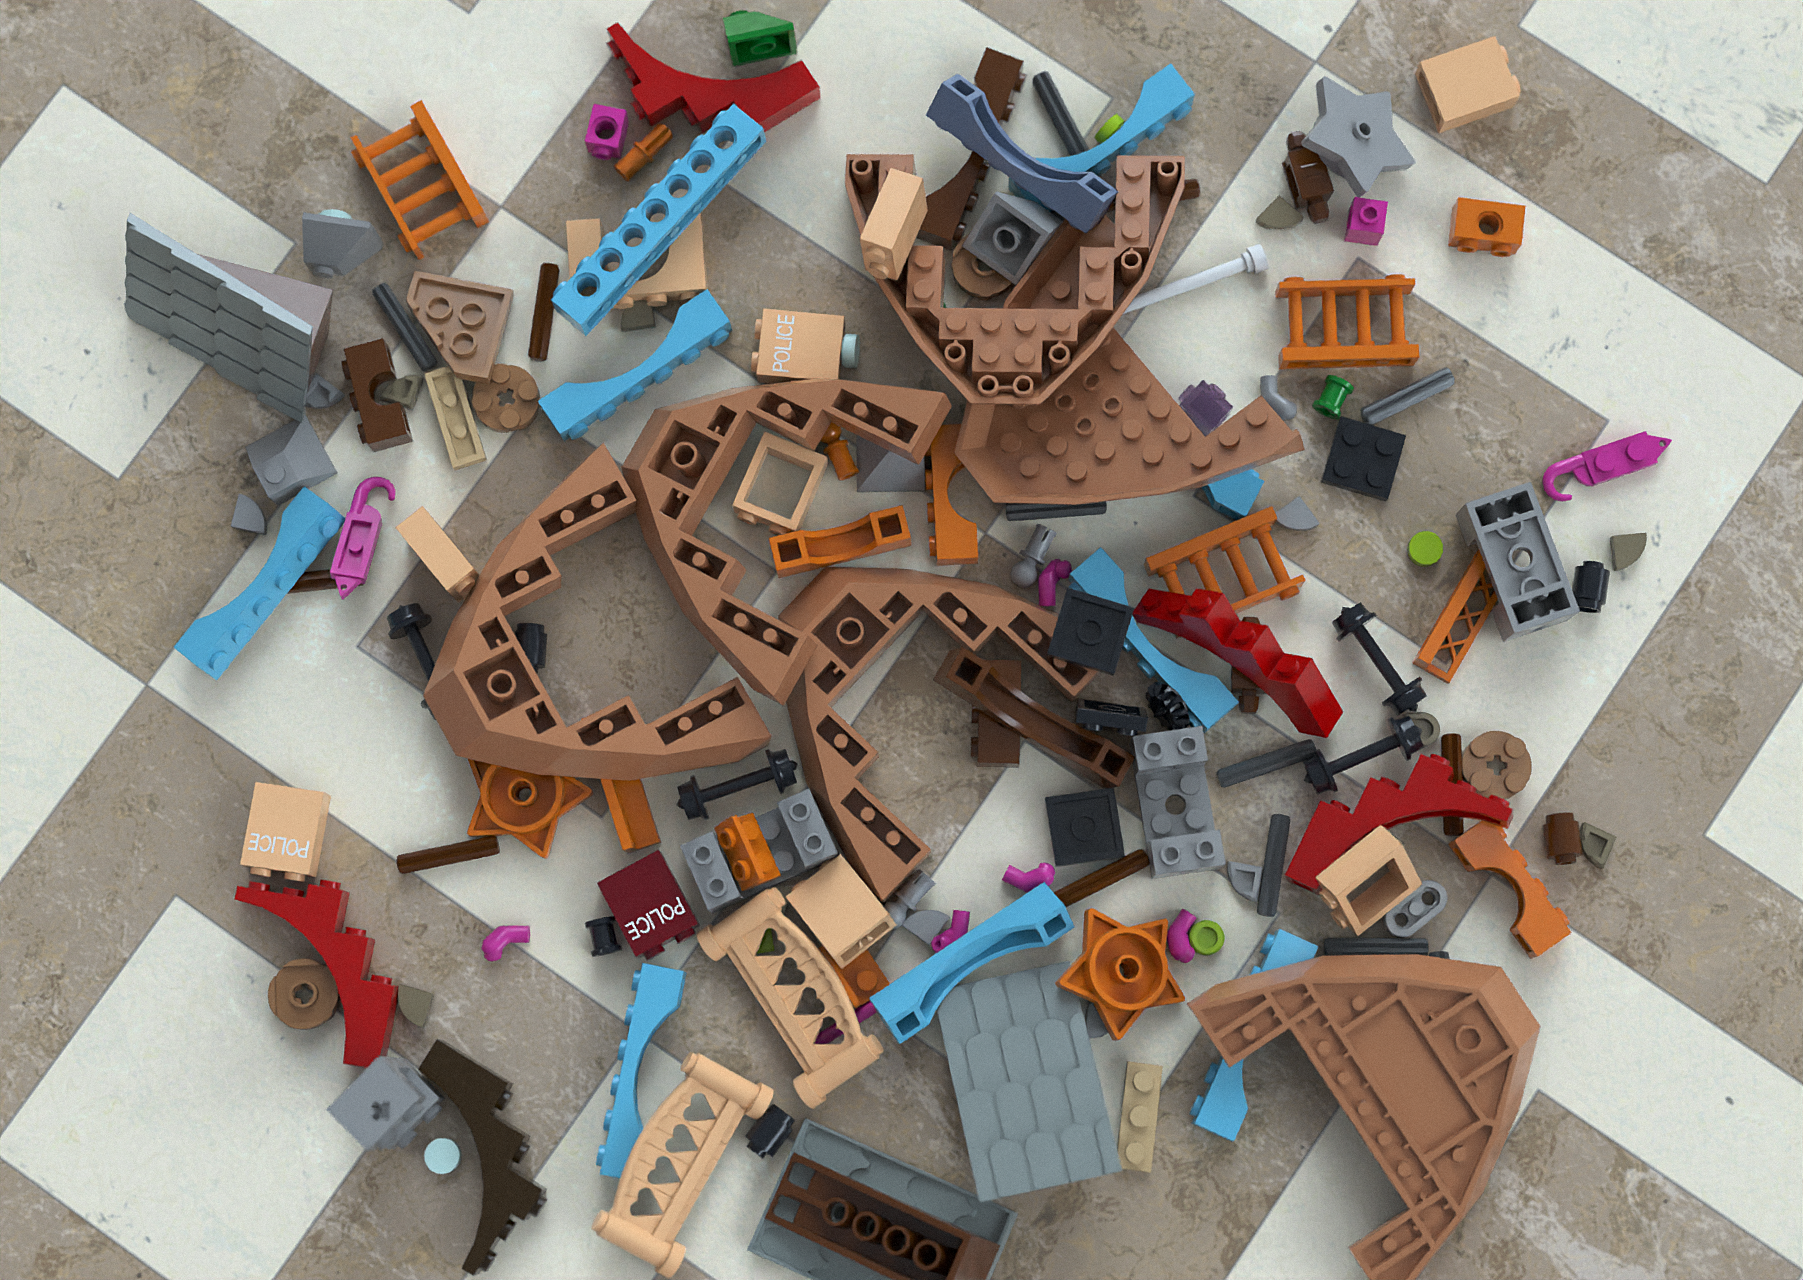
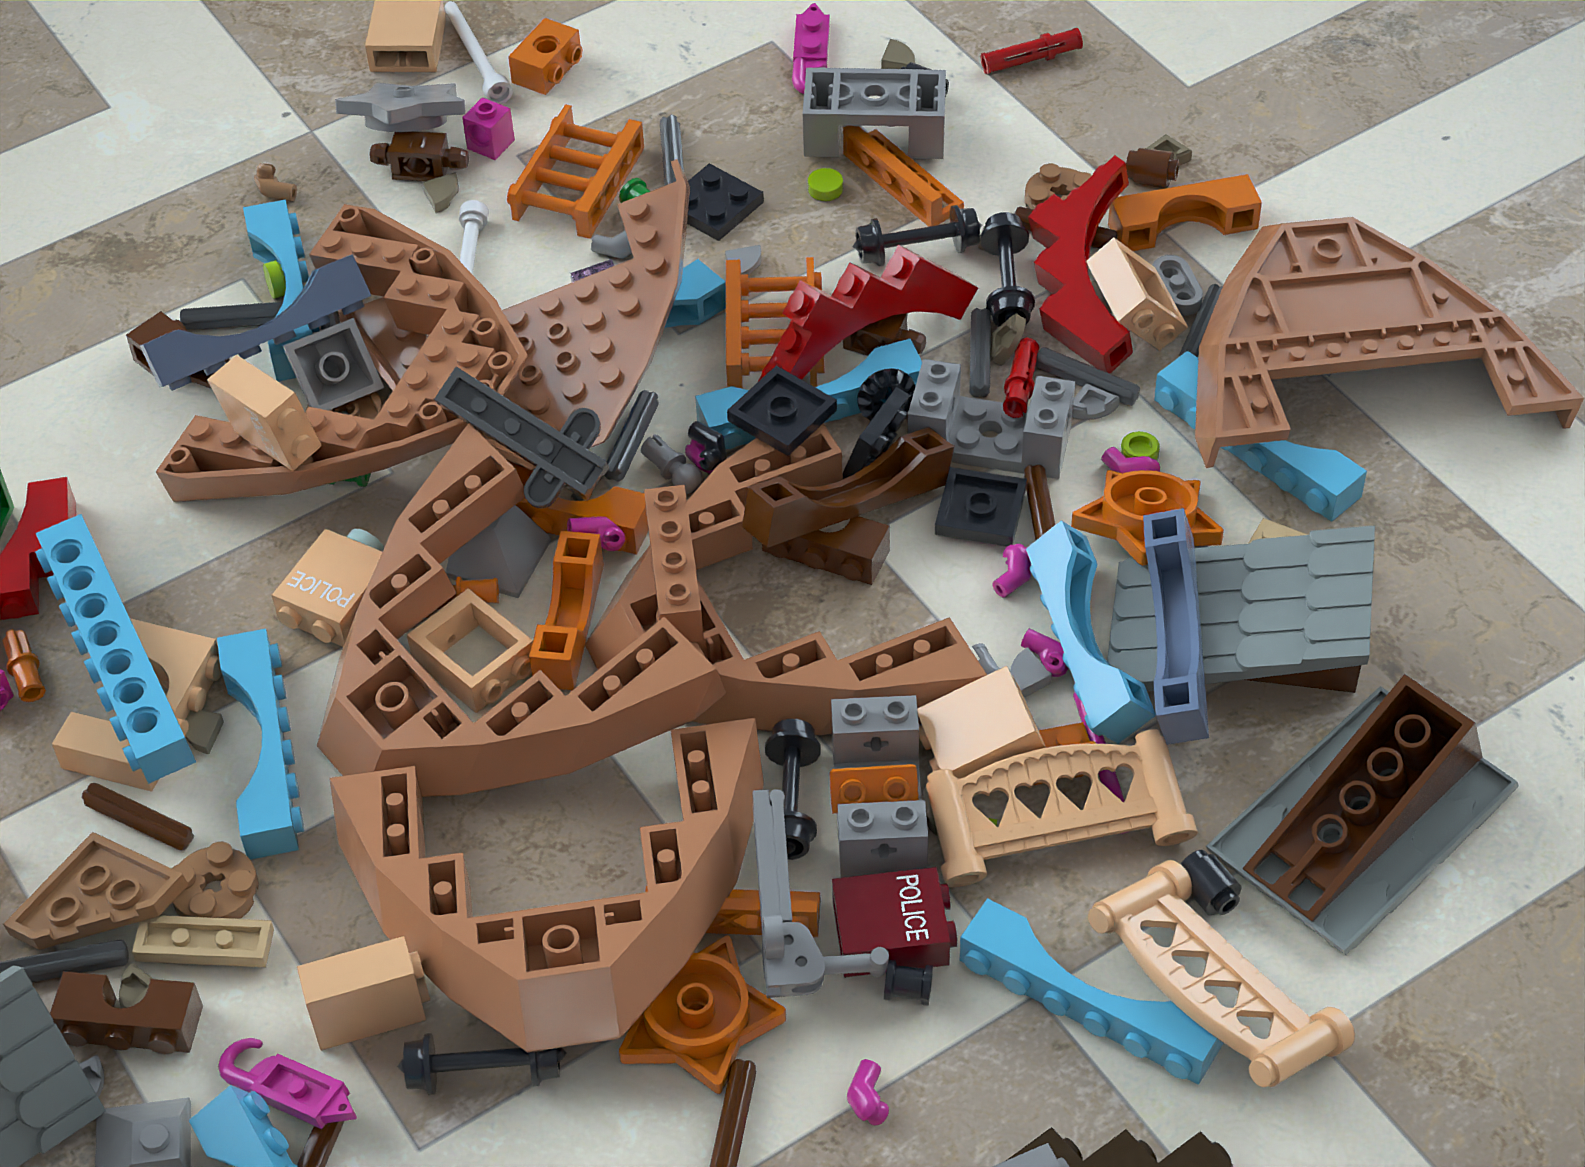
camera: 70 degrees left, 30 degrees down
none -> medium nougat arm [254,163,297,202]
none -> dark grey piece [434,367,609,509]
none -> white piece [444,1,513,104]
none -> dark pink arm [567,516,625,551]
none -> nougat brick [644,485,704,643]
none -> black arm [688,421,727,471]
none -> light grey piece [753,789,889,998]
none -> red pin [980,28,1083,74]
none -> dark tan tile [991,314,1026,366]
none -> red pin [1003,337,1040,418]
none -> sand blue arch [1143,508,1209,745]

